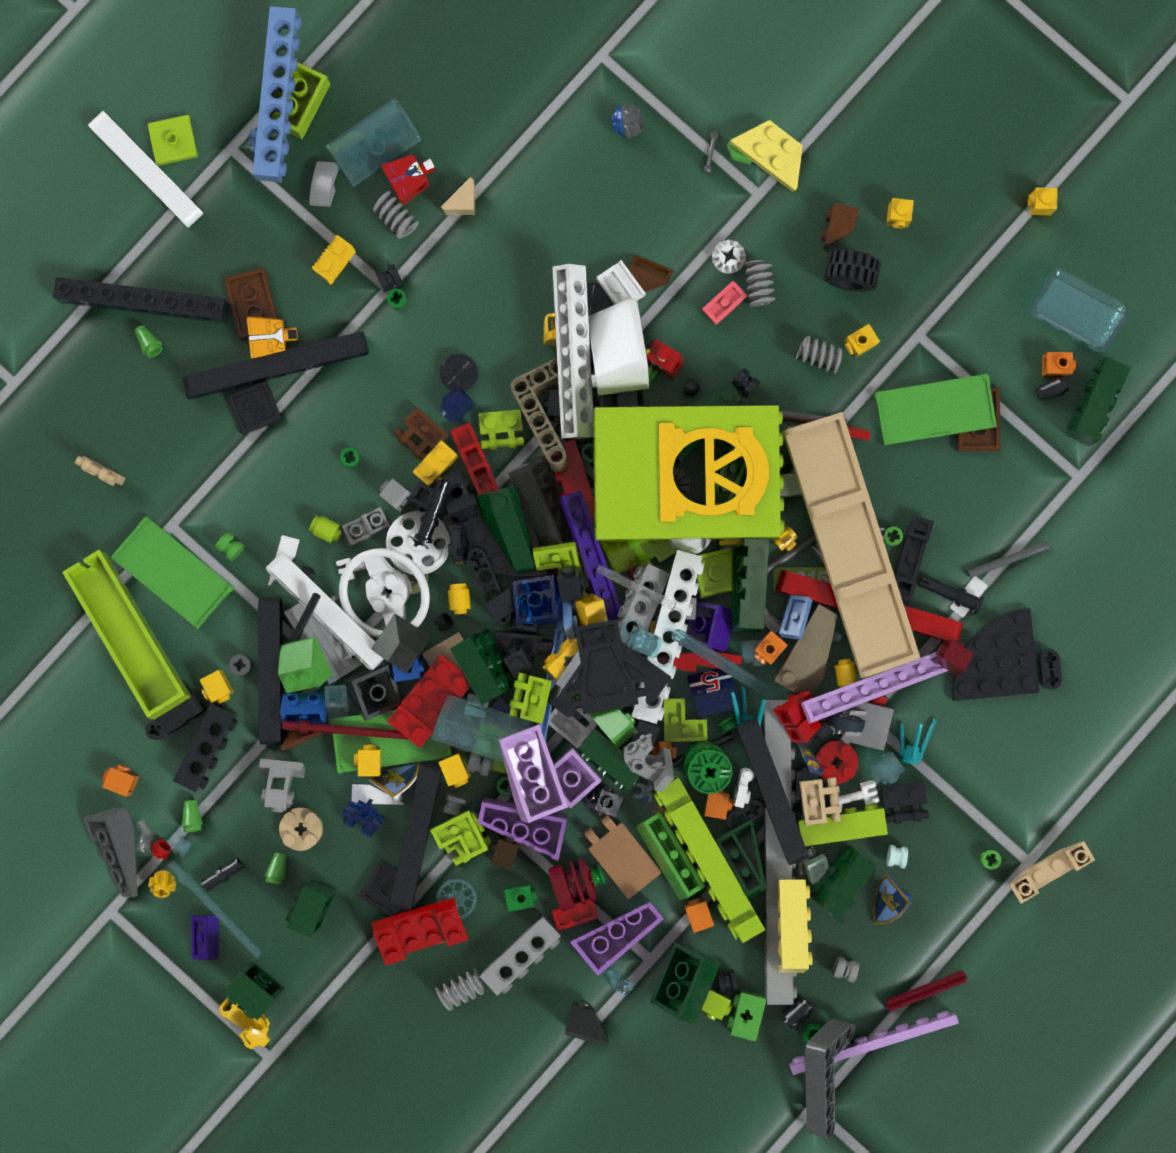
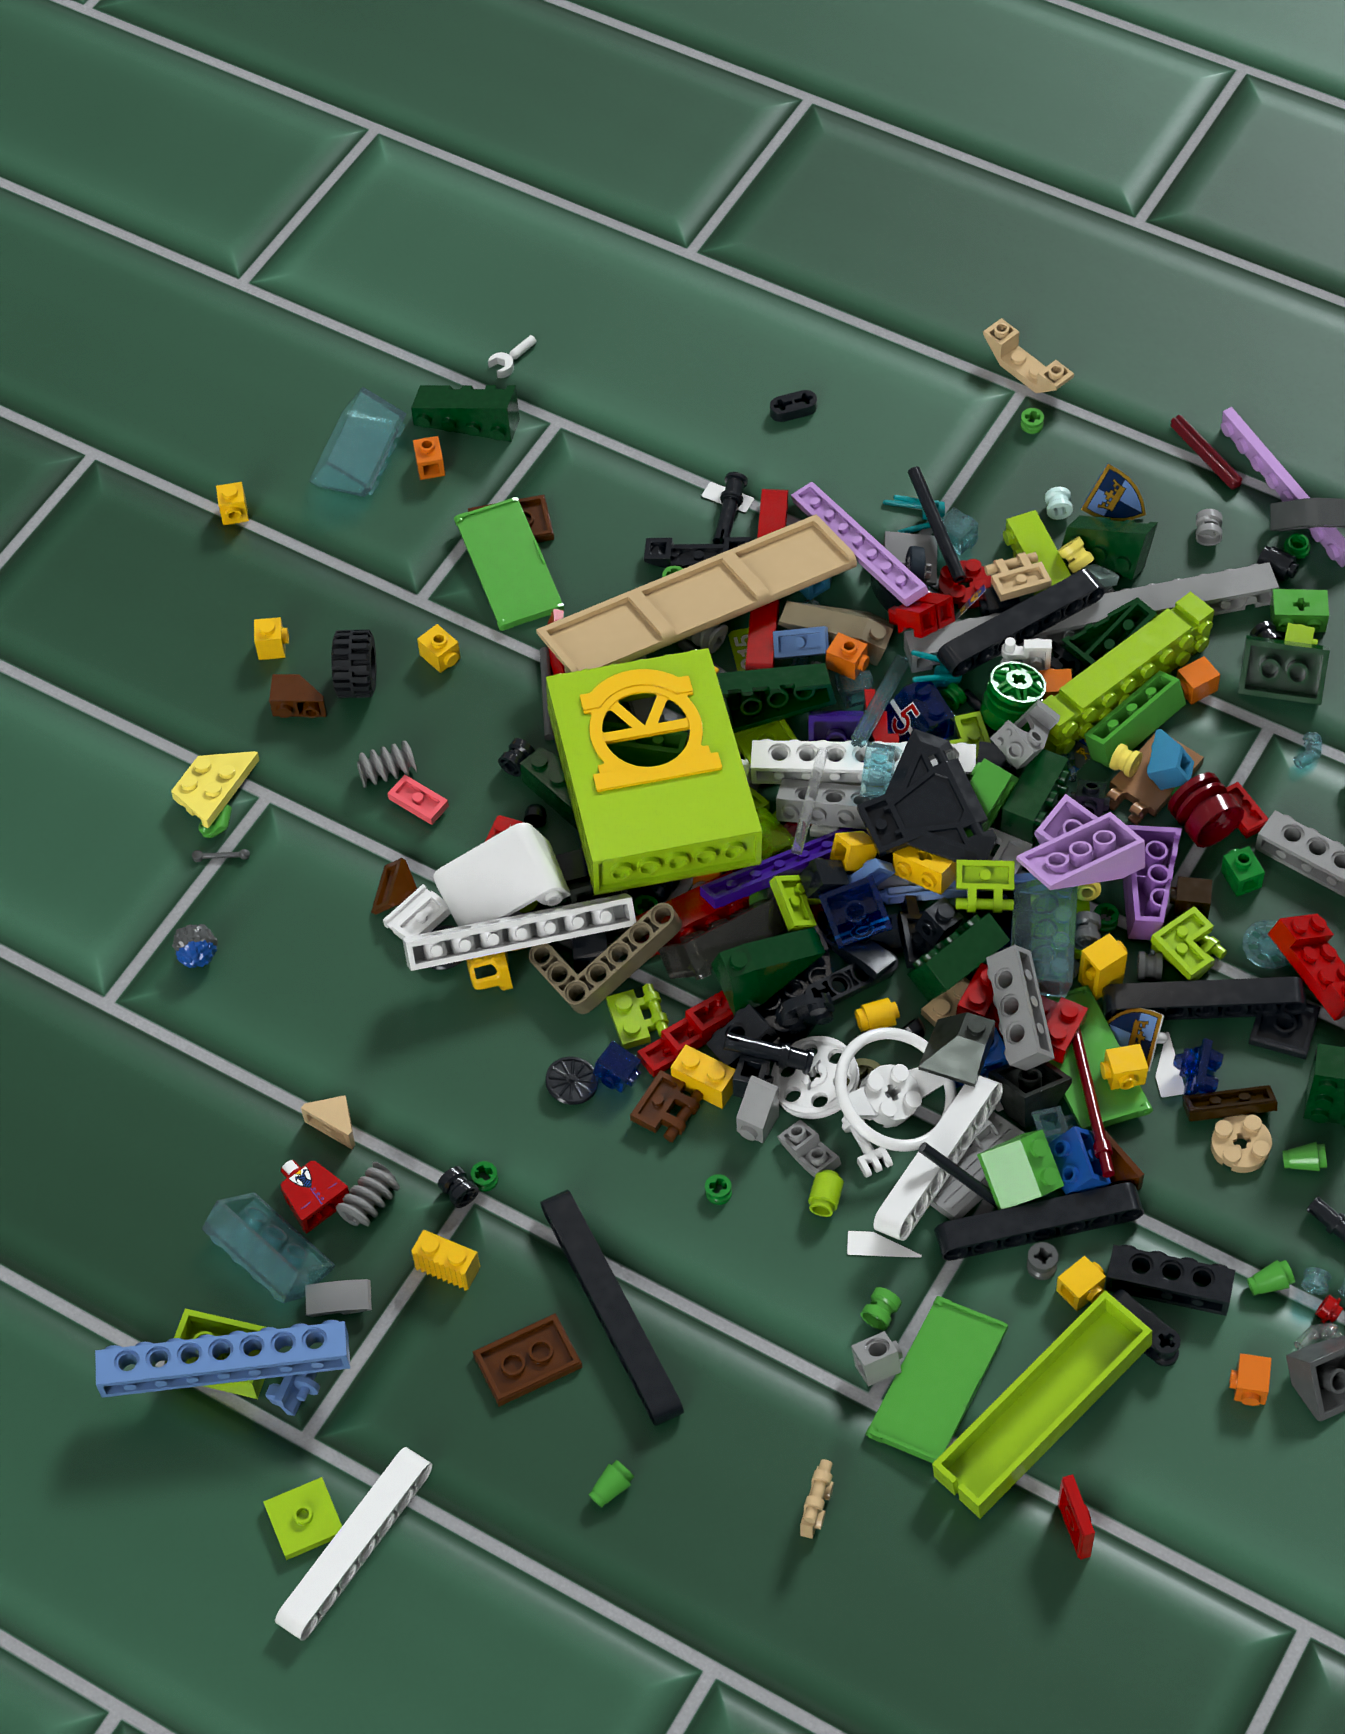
camera: 100 degrees left, 30 degrees down
black brick [53,277,229,324] -> none
black tile [227,380,283,436] -> none
light orange torso [247,316,298,358] -> none
light grey tile [259,759,305,812] -> none
medium lavender wedge [570,902,665,976] -> none
white gear [712,239,746,274] -> none
light yellow wedge [777,880,812,973] -> none
light grey piece [795,336,843,375] -> none
yellow brick [834,658,859,688] -> none
white hinge [838,780,879,809] -> none
black plate [881,782,929,824] -> none
dark red brick [935,640,974,676] -> none
black plate [952,608,1039,701] -> none
dark grey bar [967,541,1050,578] -> none
black cone [1035,375,1069,400] -> none
none -> white piece [488,335,537,378]
none -> light grey brick [851,1331,903,1387]
none -> black piece [908,466,966,583]
none -> light grey brick [986,945,1055,1071]
none -> light yellow wheel [1058,536,1094,574]
none -> red plate [1058,1474,1095,1560]
none -> light yellow wheel [1109,743,1143,778]
none -> dark azure slope [1147,729,1194,790]
none -> dark brown tile [1183,1085,1278,1122]

